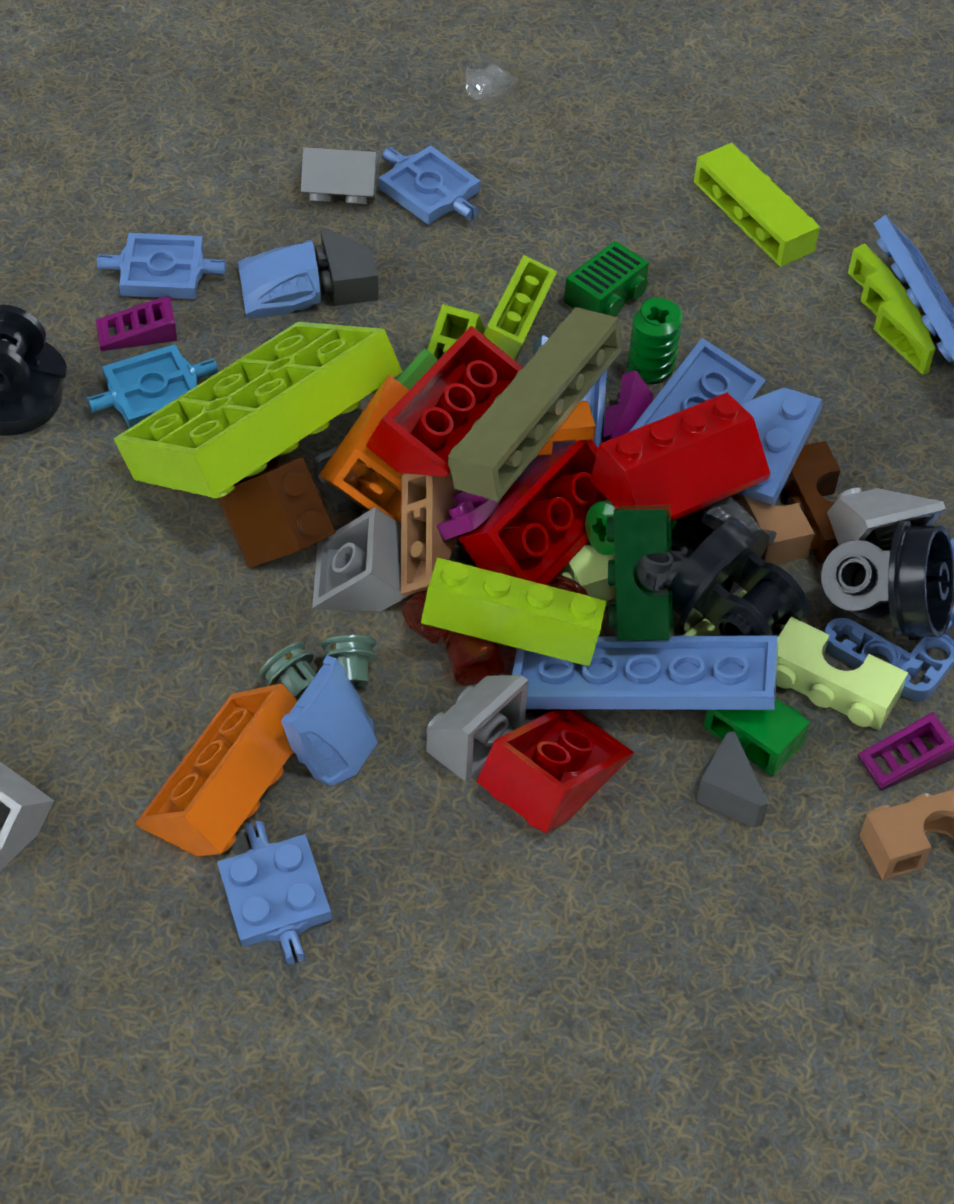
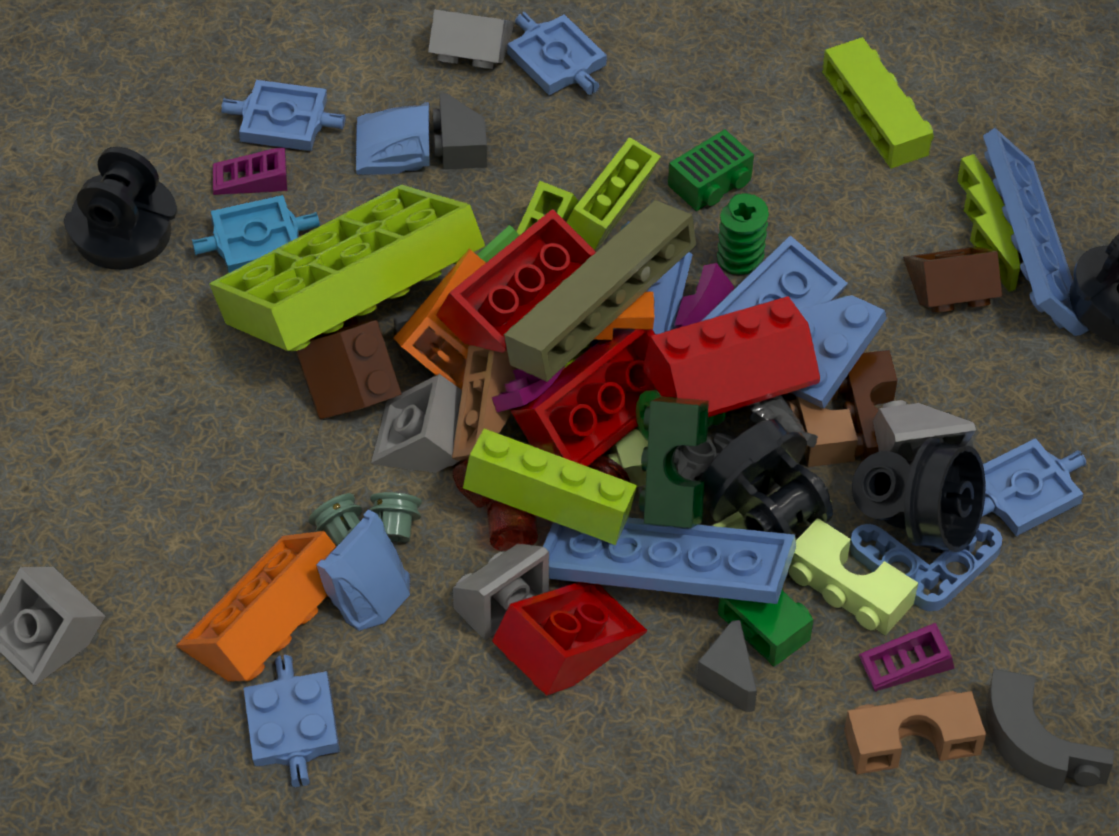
camera: 10 degrees right, 0 degrees up
none -> reddish brown slope [903,246,1002,312]

